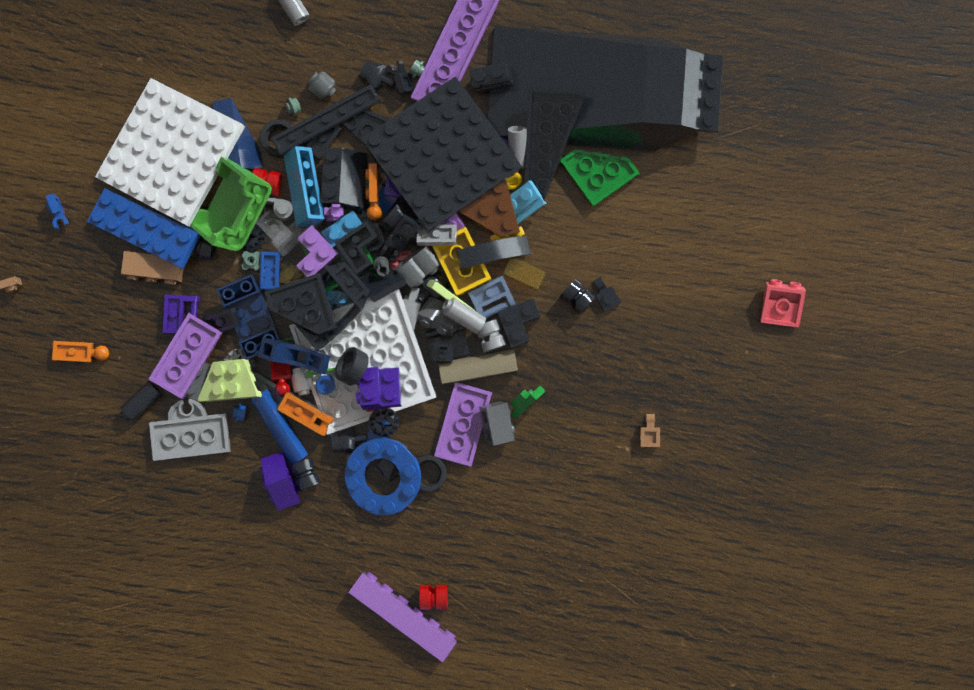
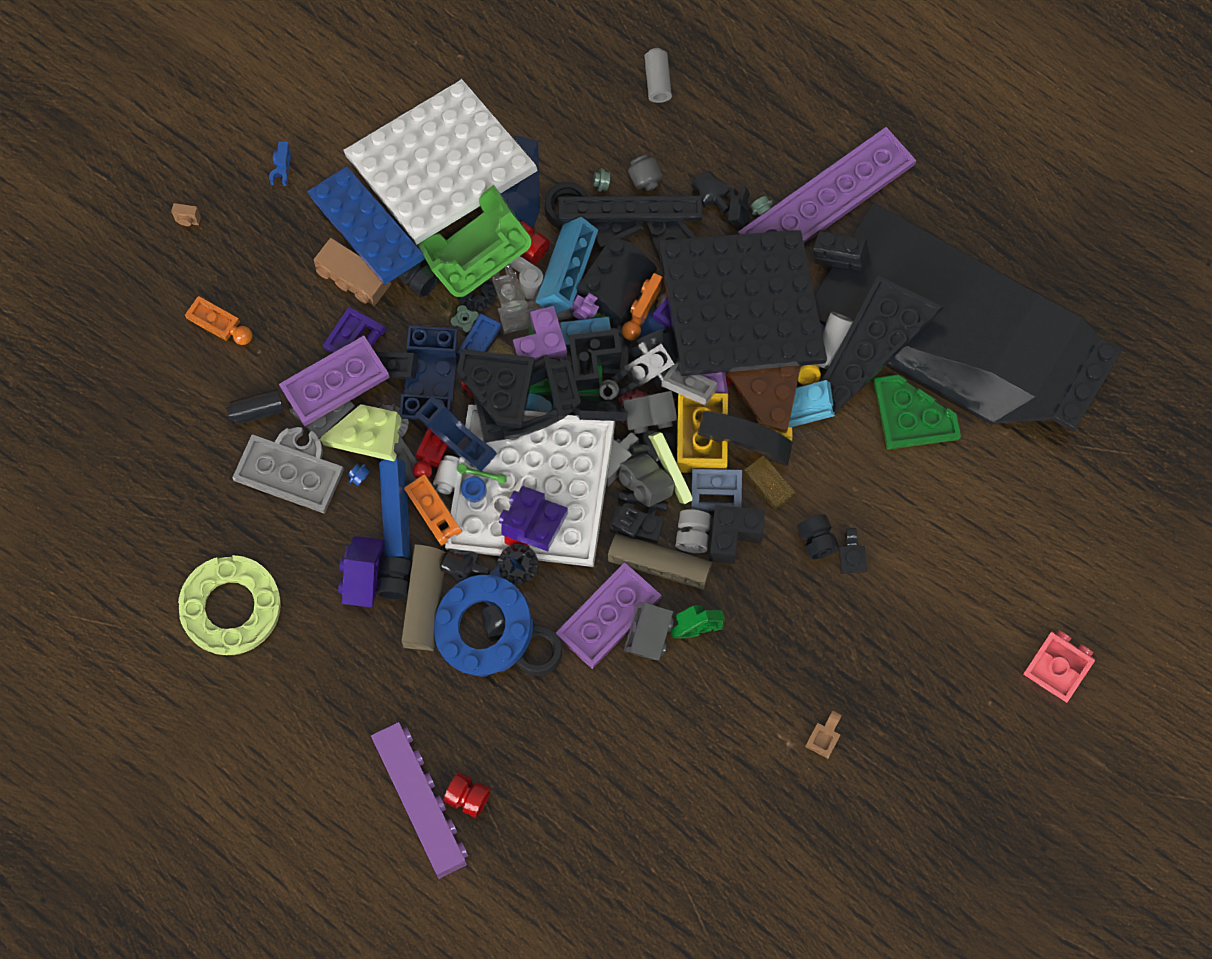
camera: 25 degrees right, 15 degrees down
black tyre [335,346,369,386] -> none
light grey brick [442,297,486,334] -> none
none -> yellowish green plate [178,555,281,655]
none -> dark tan brick [402,544,446,651]

